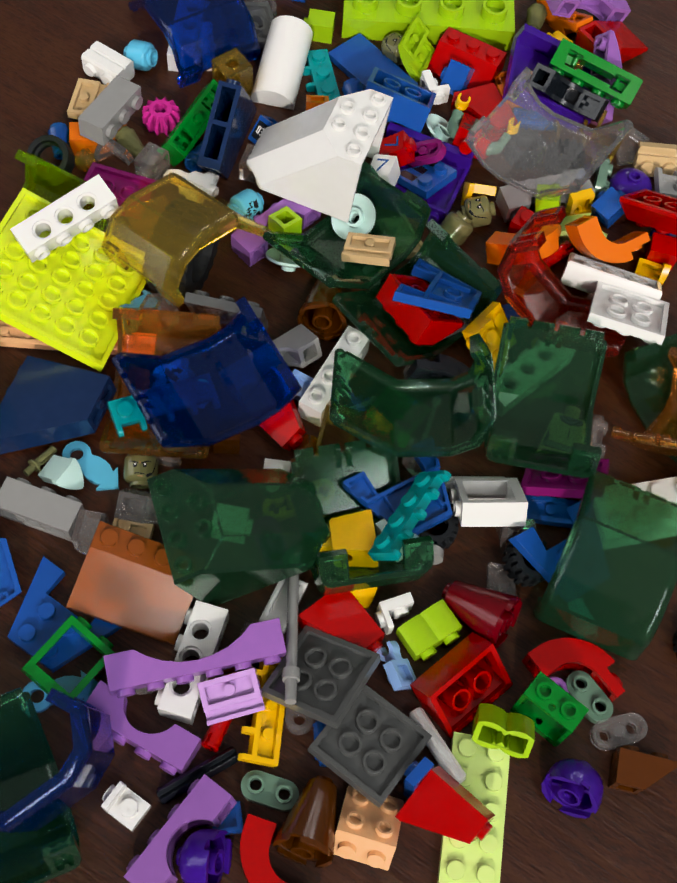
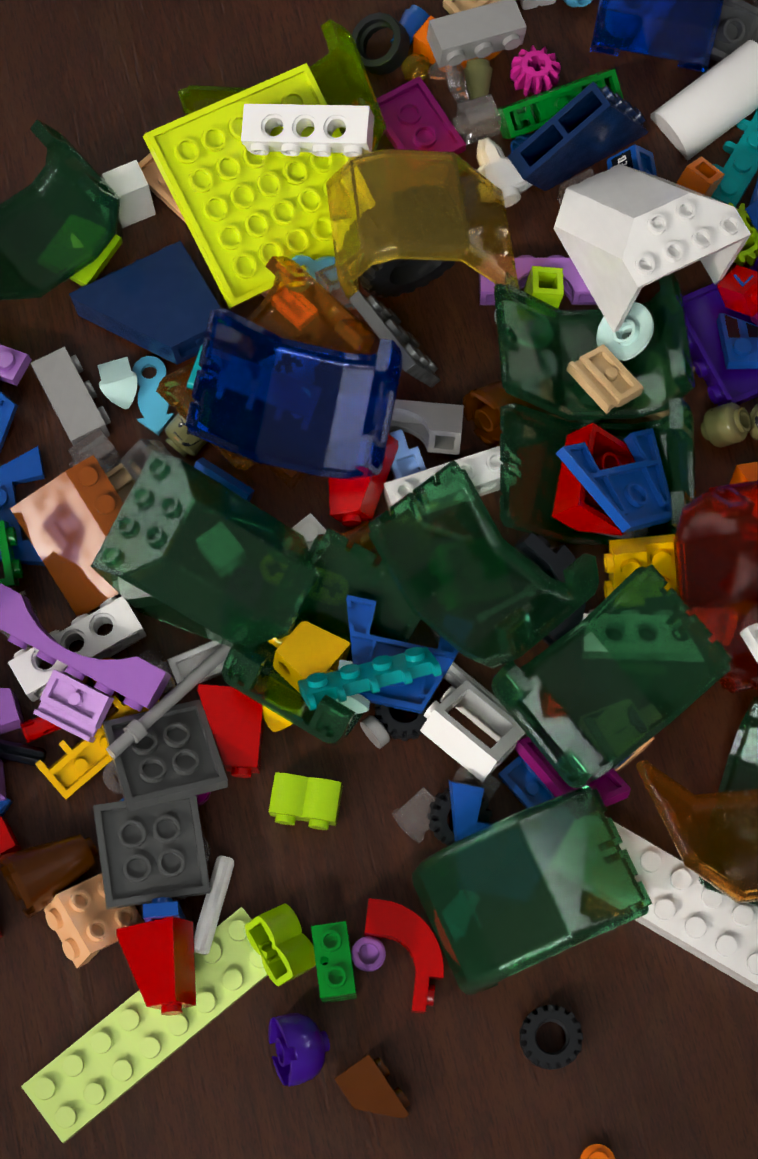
camera: 50 degrees right, 10 degrees up
olive piece [23,446,57,477] -> none
clear yellow piece [212,48,253,96] -> none
medium azure head [228,188,264,224] -> none
sand green plate [241,770,299,812] -> none
white brick [366,154,401,190] -> none
white bracket [374,592,414,635] -> none
light blue plate [376,641,416,691] -> none
red slope [410,632,513,739] -> none
dark red cone [442,580,522,649] -> none
sand green plate [565,671,613,724] -> none
clear plate [588,414,608,459] -> none
clear plate [590,713,648,751] -> none

